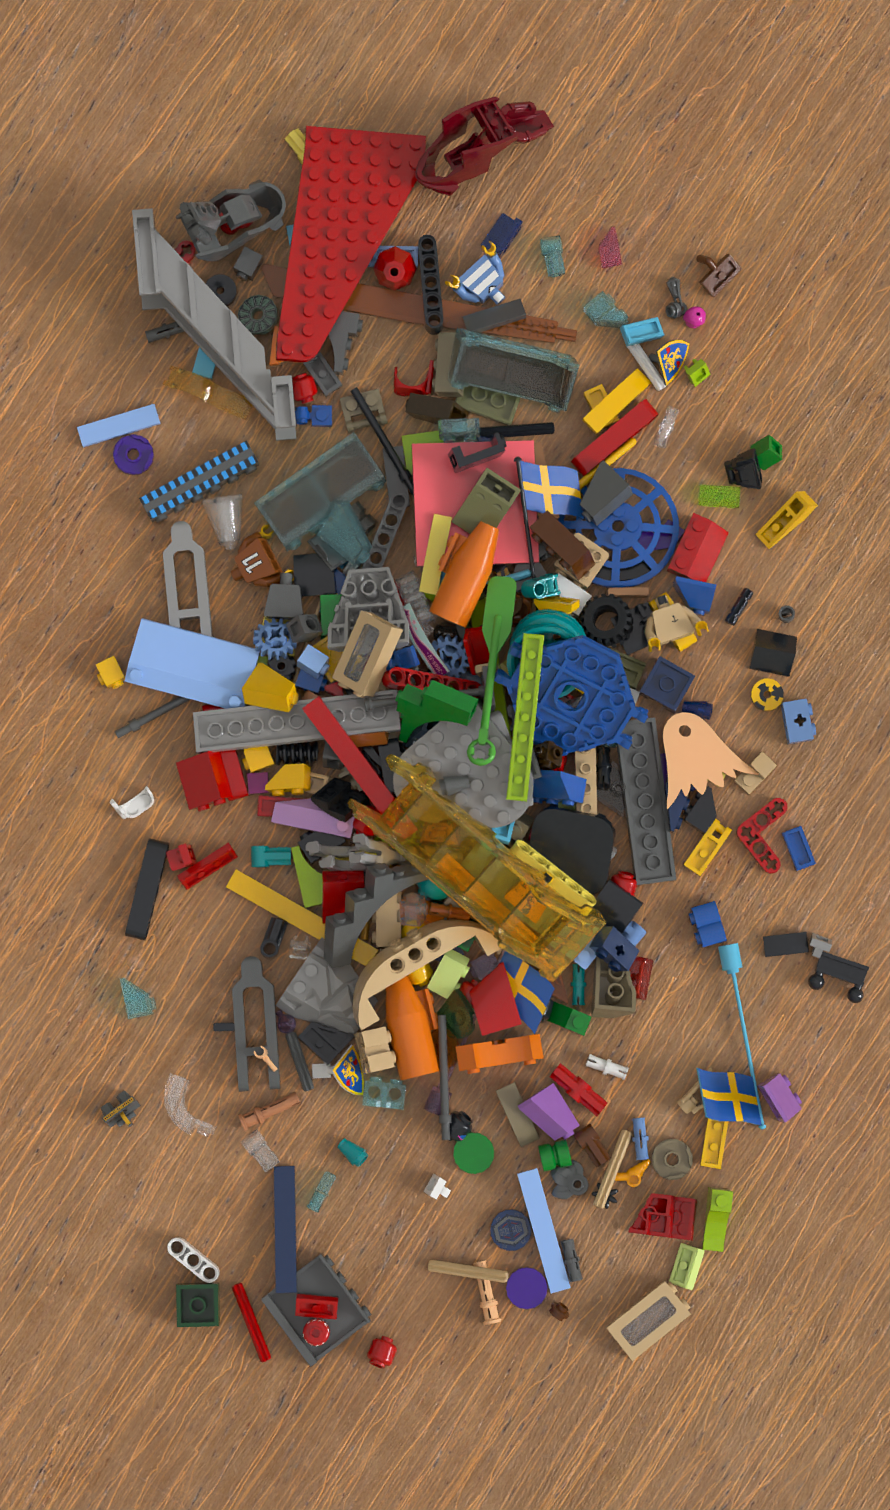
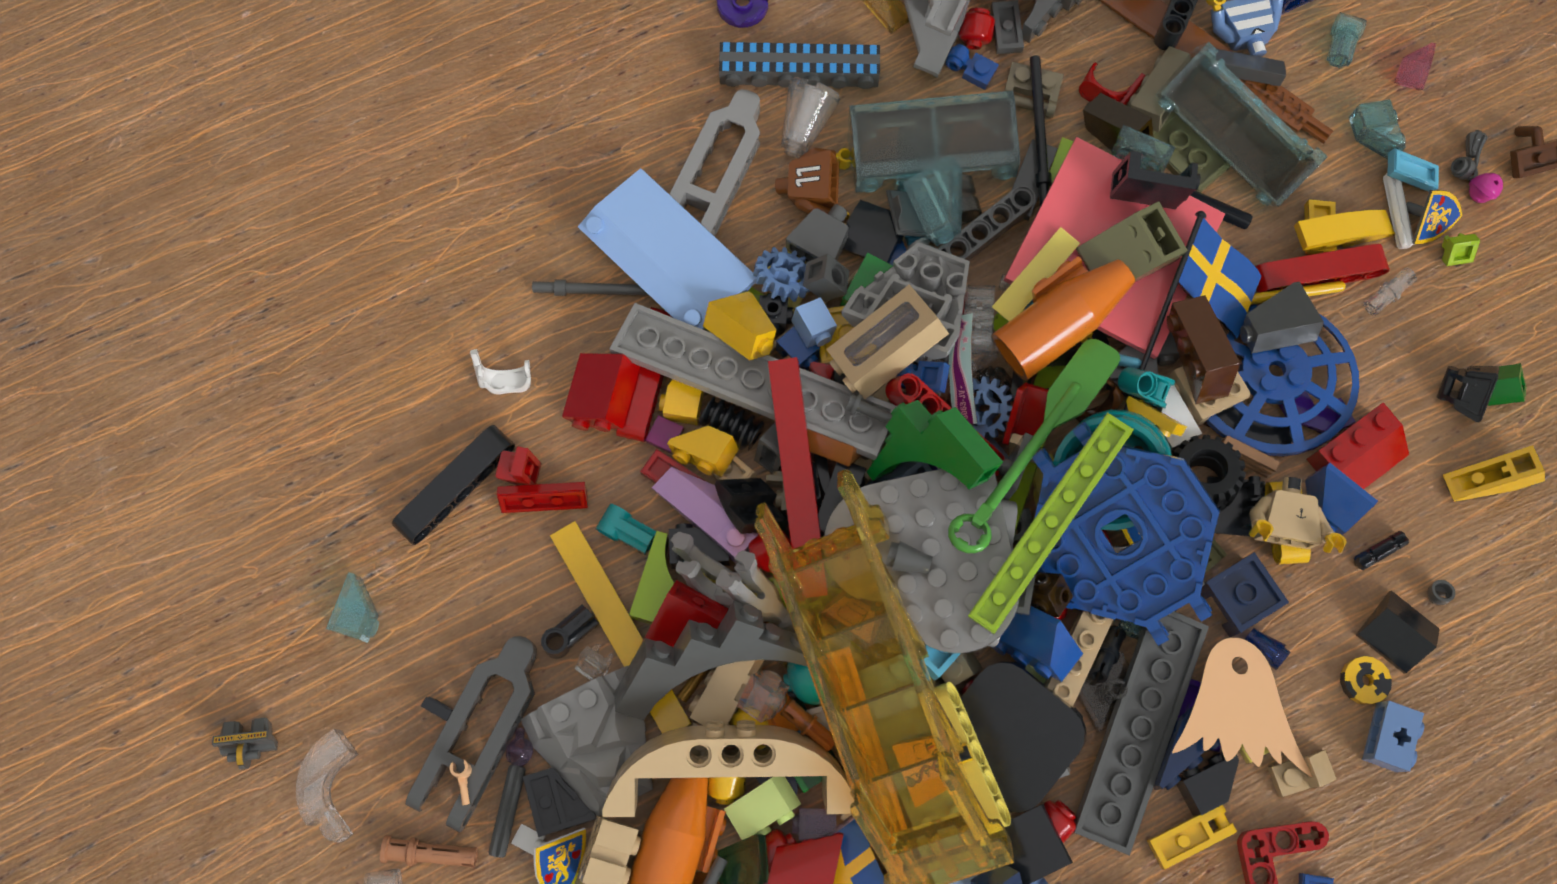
camera: 30 degrees right, 10 degrees down
yellow brick [96,656,125,689] -> none
clear neon green plate [698,485,740,508] -> none

